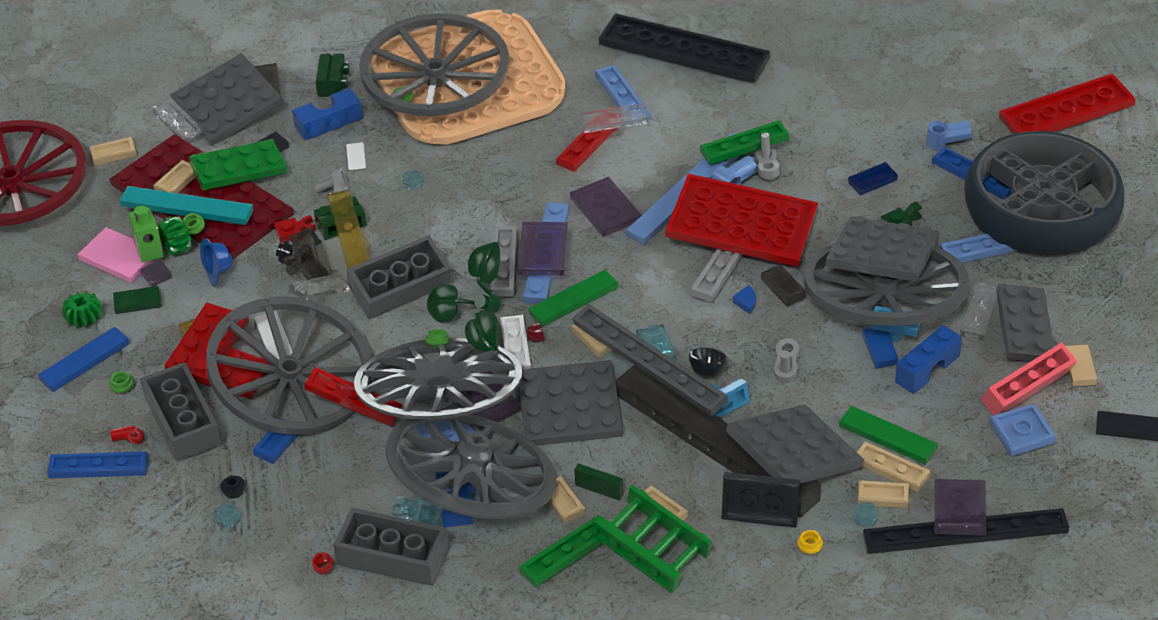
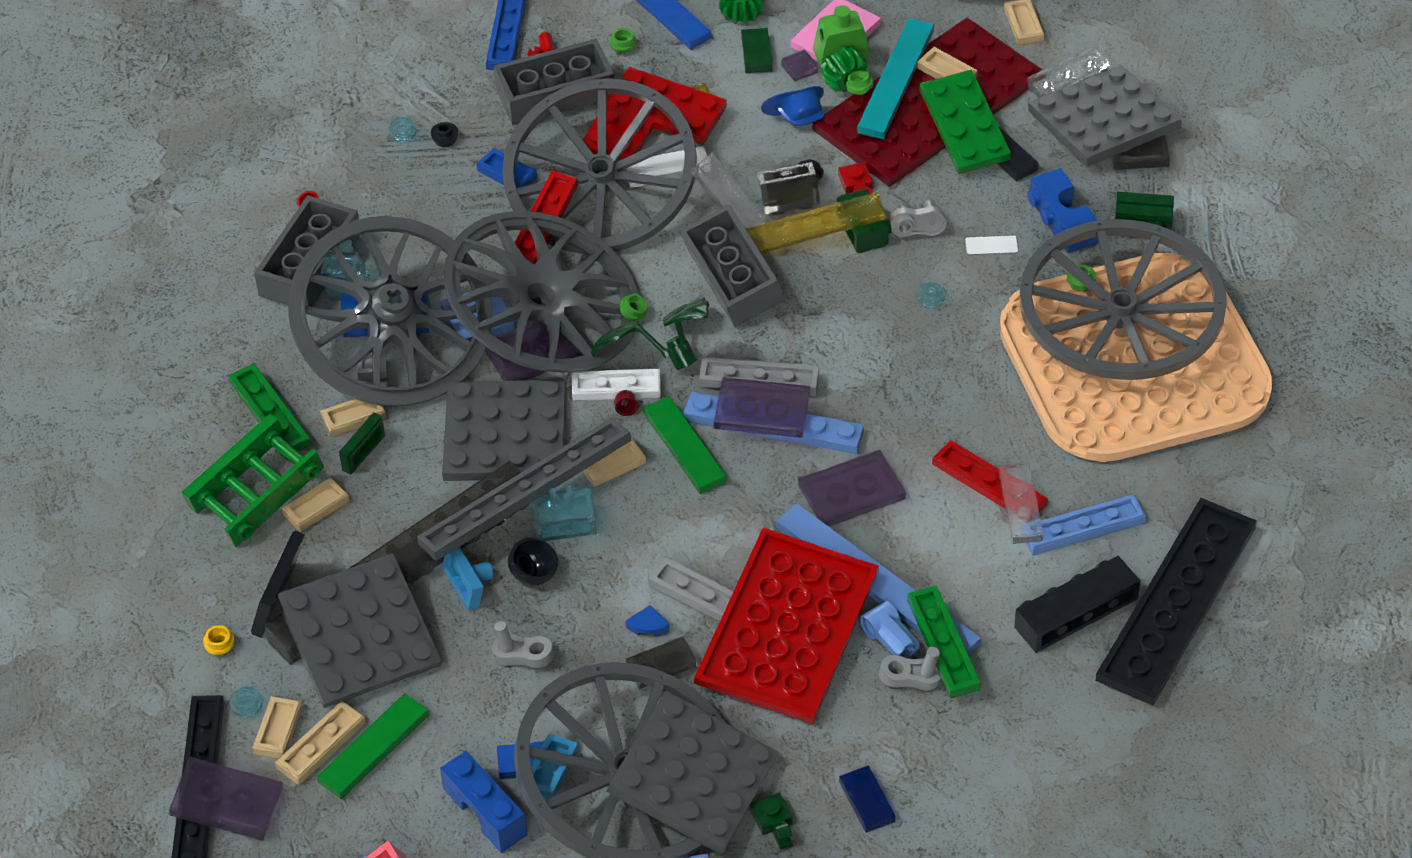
camera: 95 degrees right, 5 degrees up
none -> black brick [1014,555,1140,653]

